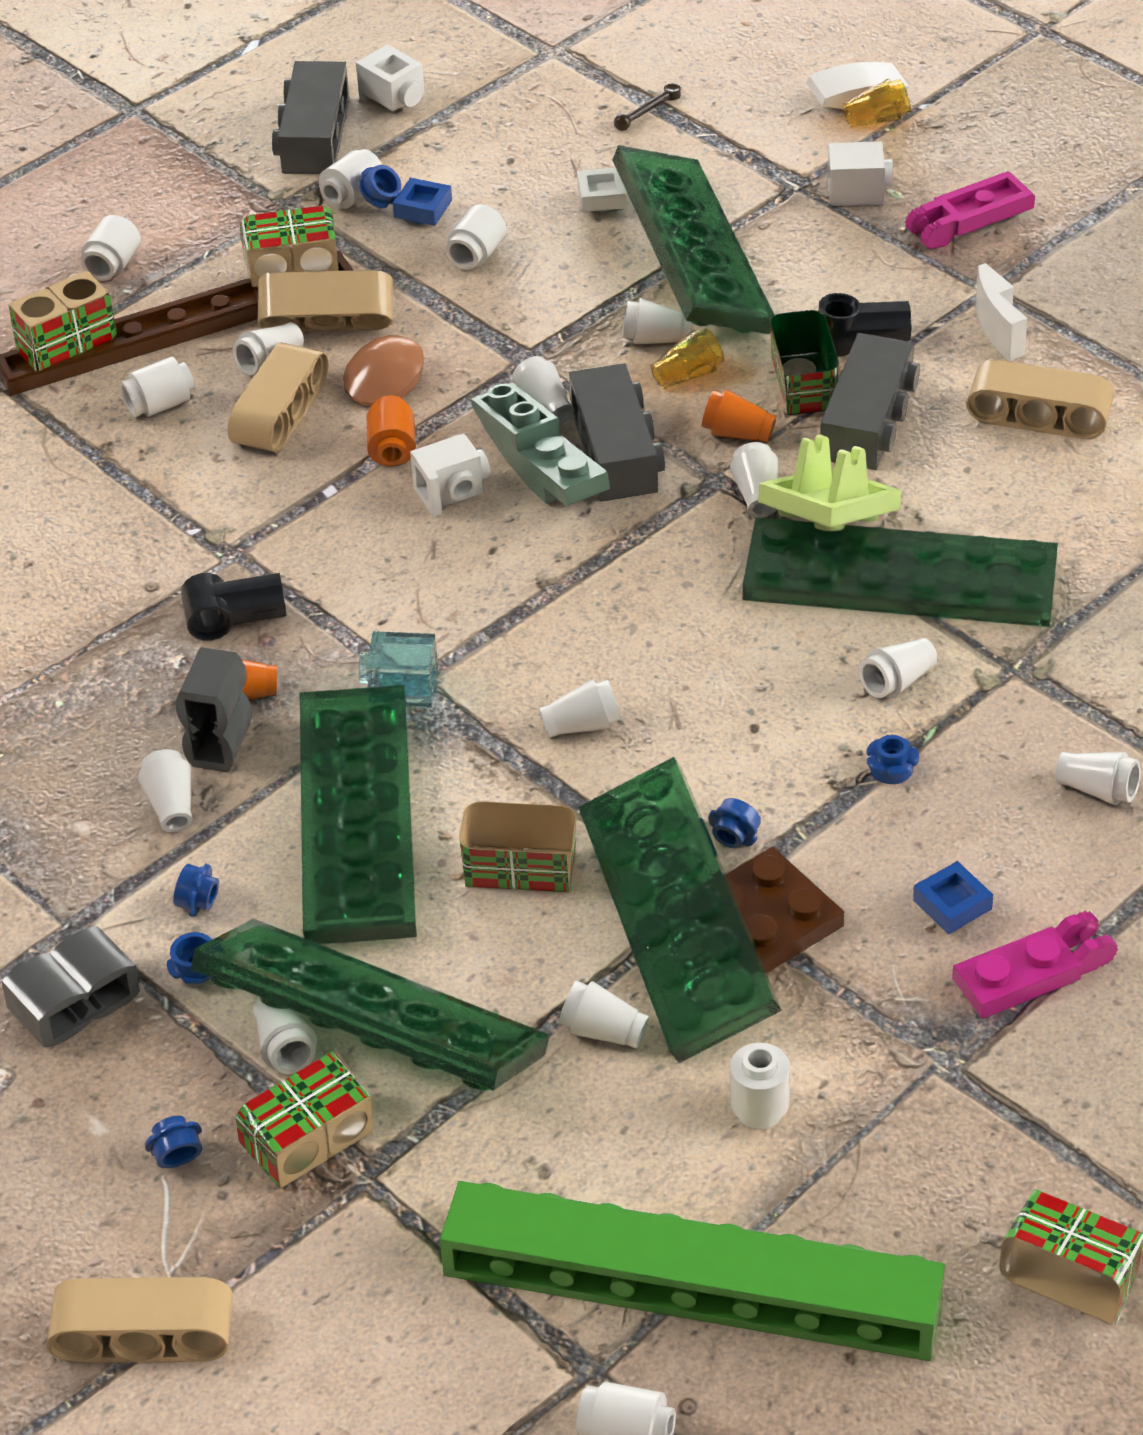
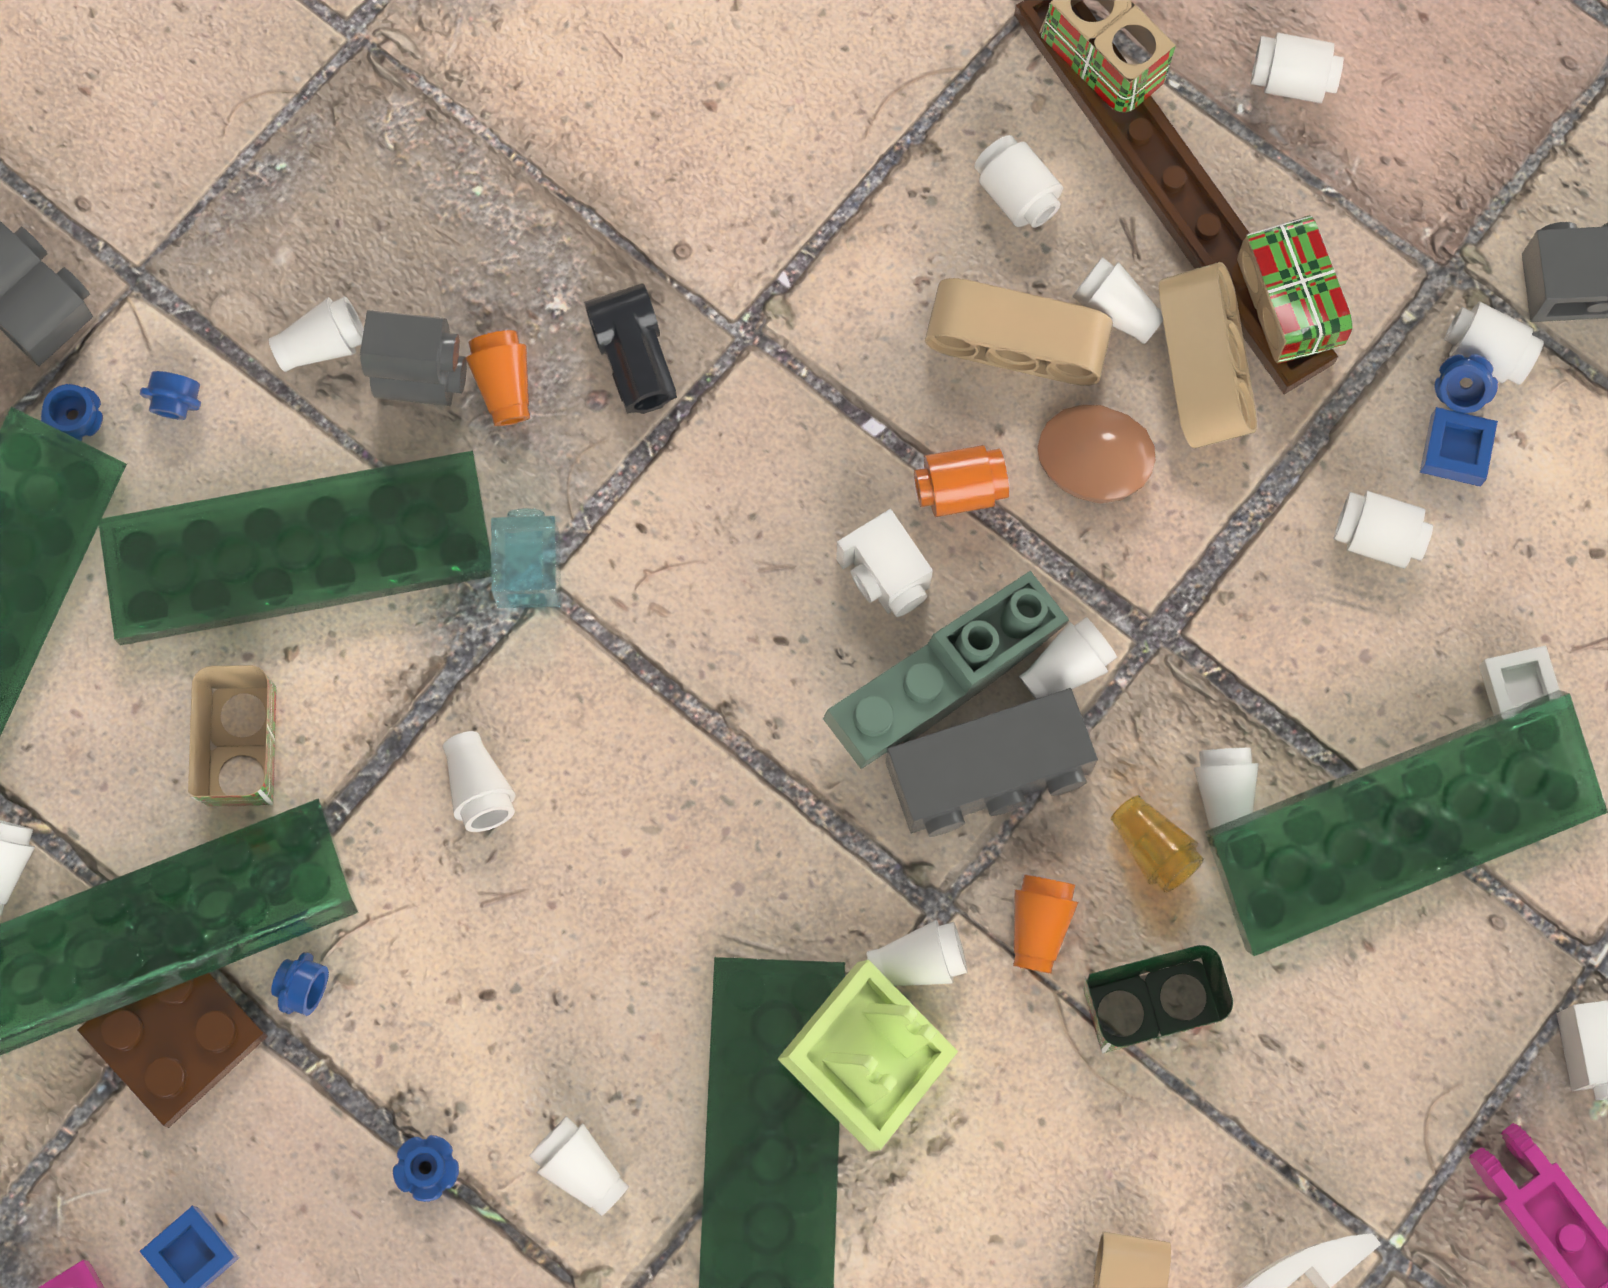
camera: 80 degrees right, 30 degrees up
black piece [818,293,912,356] -> none
dark grey brick [820,333,920,470] -> none

